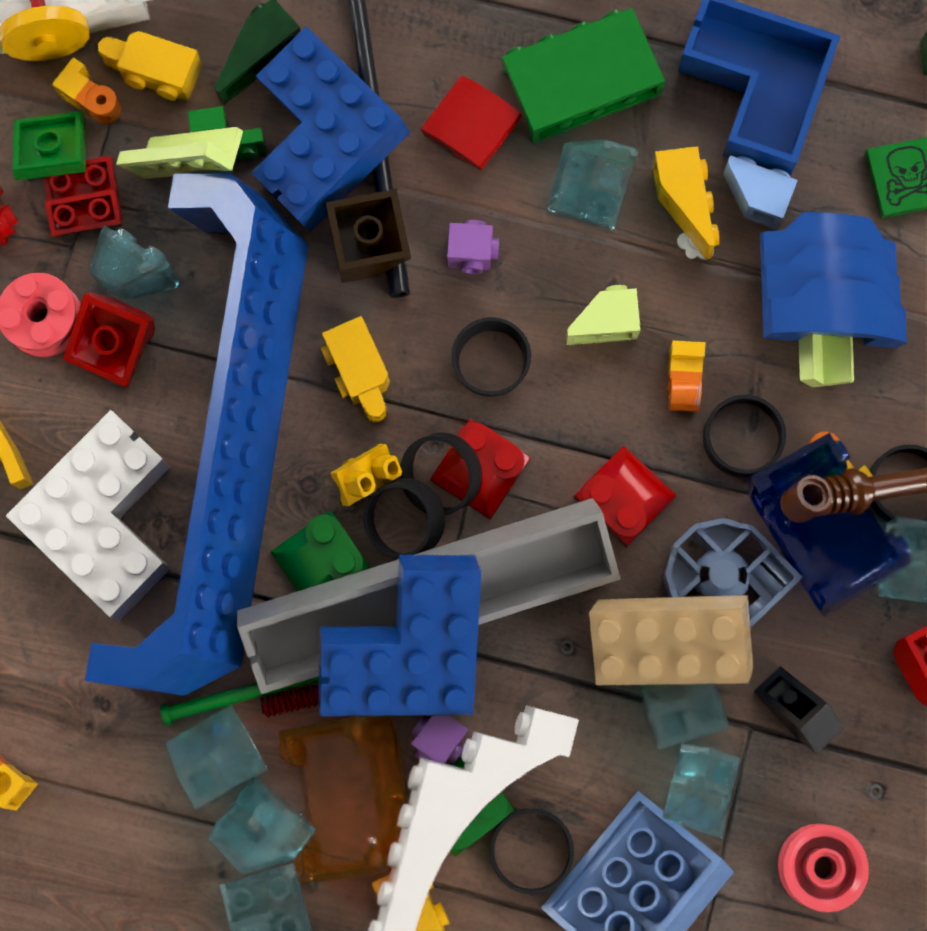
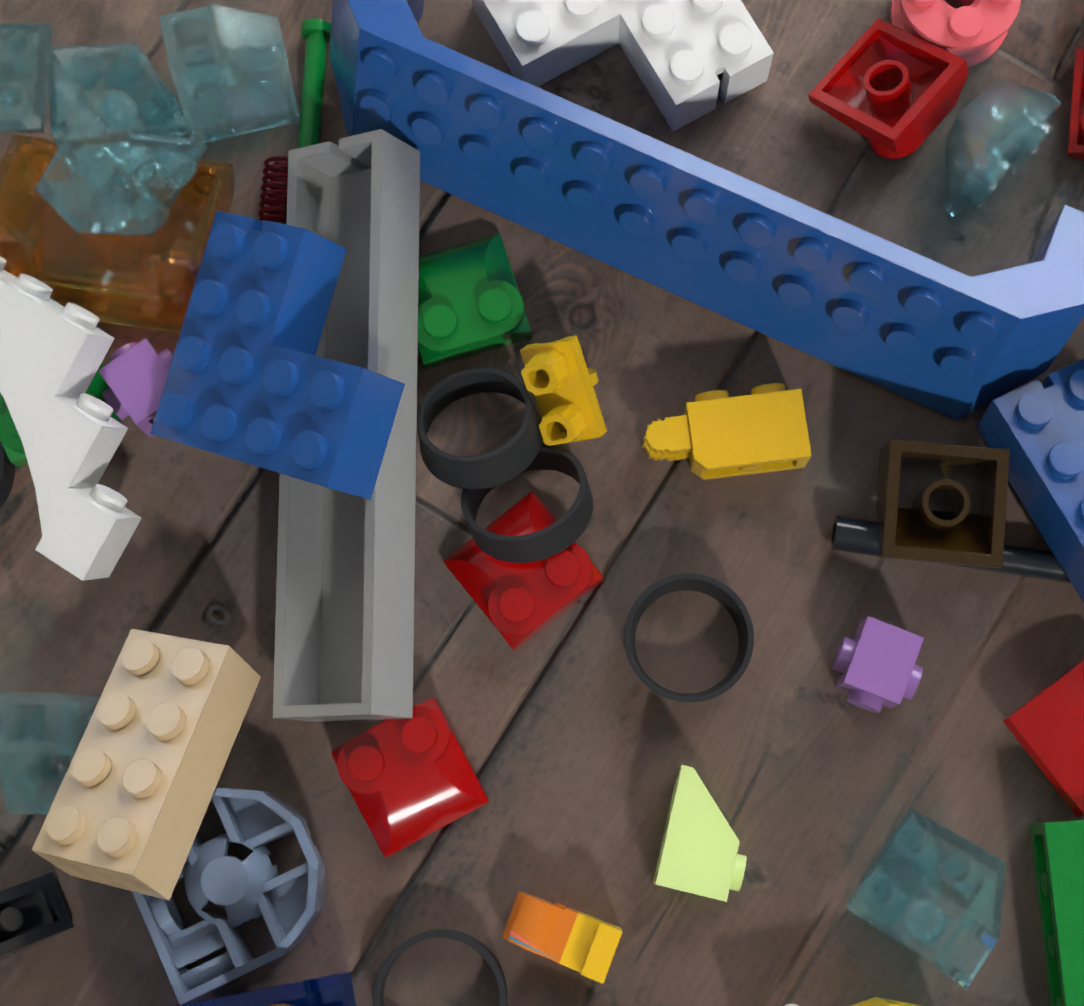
camera: 110 degrees right, 0 degrees up
none -> clear light blue slope [35,132,208,235]

